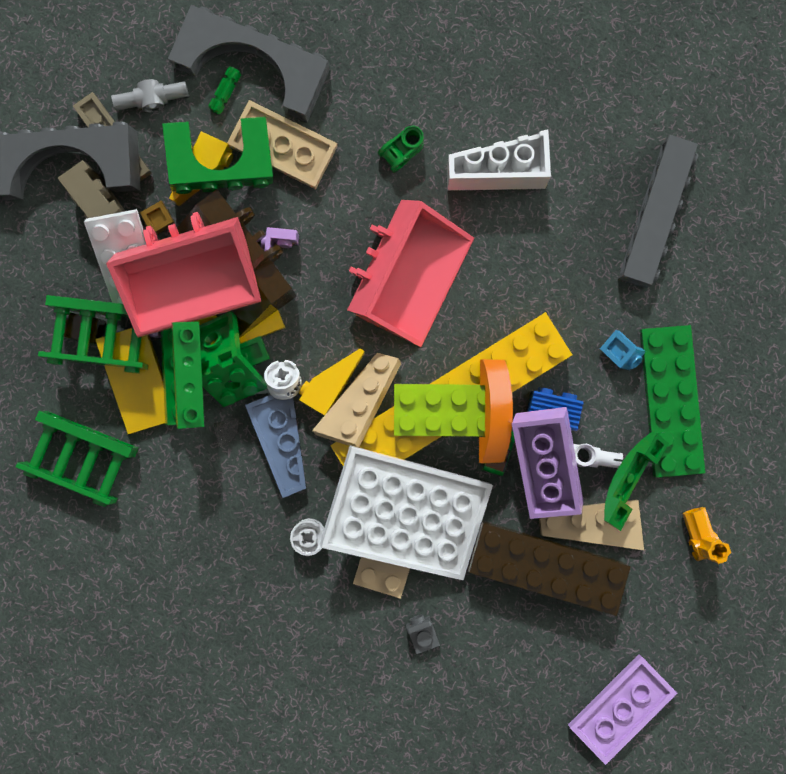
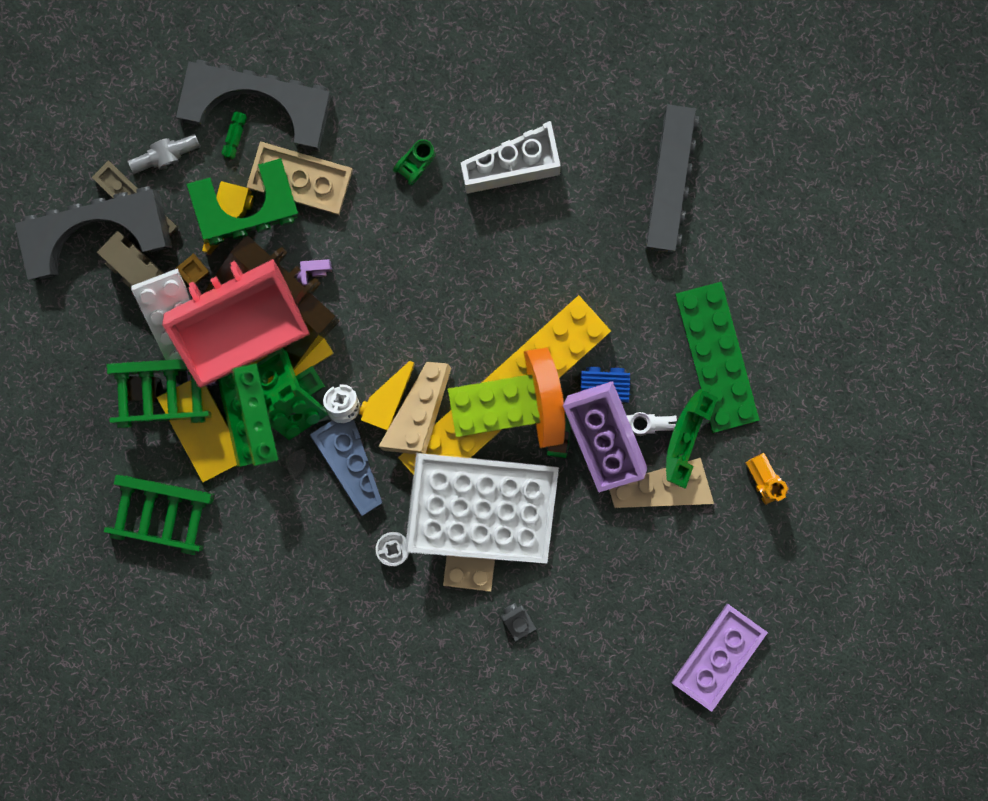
camera: 10 degrees left, 0 degrees up
coral piece [347,200,474,347] -> none
dark brown brick [467,521,631,616] -> none
dark azure bracket [600,330,646,370] -> none

